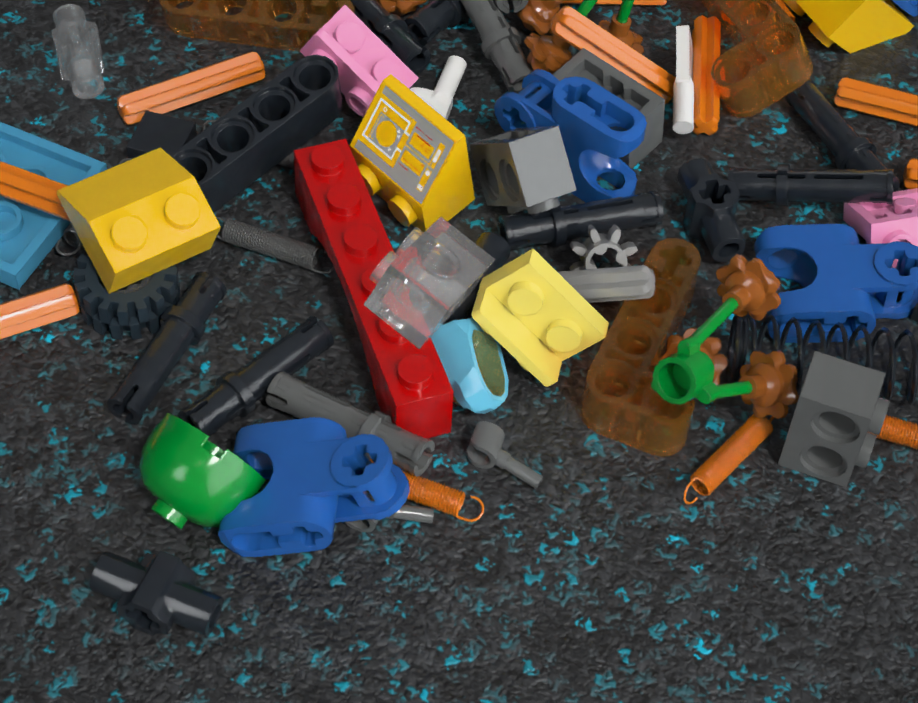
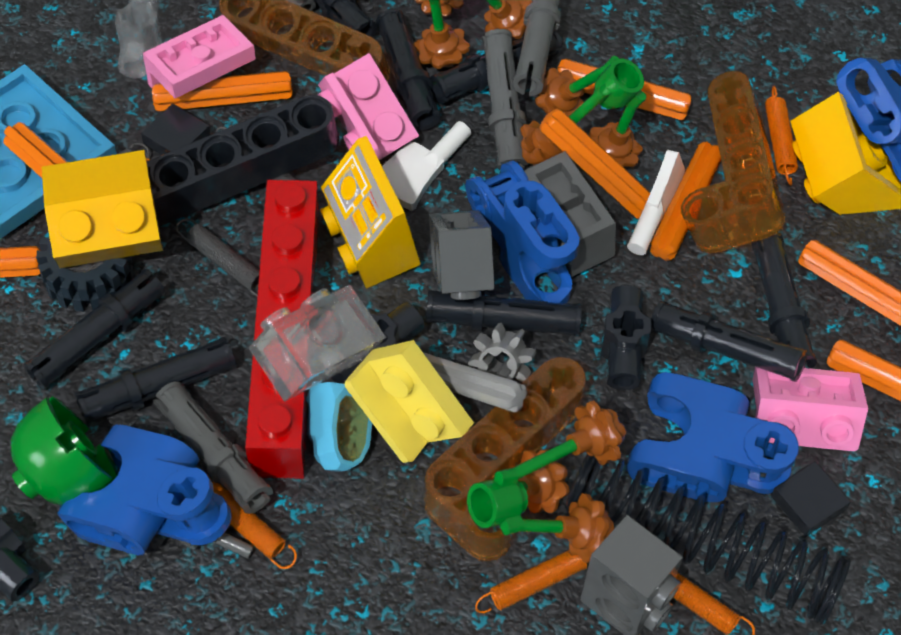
camera: 20 degrees right, 5 degrees up
dark grey hand [467,421,544,489] -> none
none -> bright pink bracket [143,15,256,99]

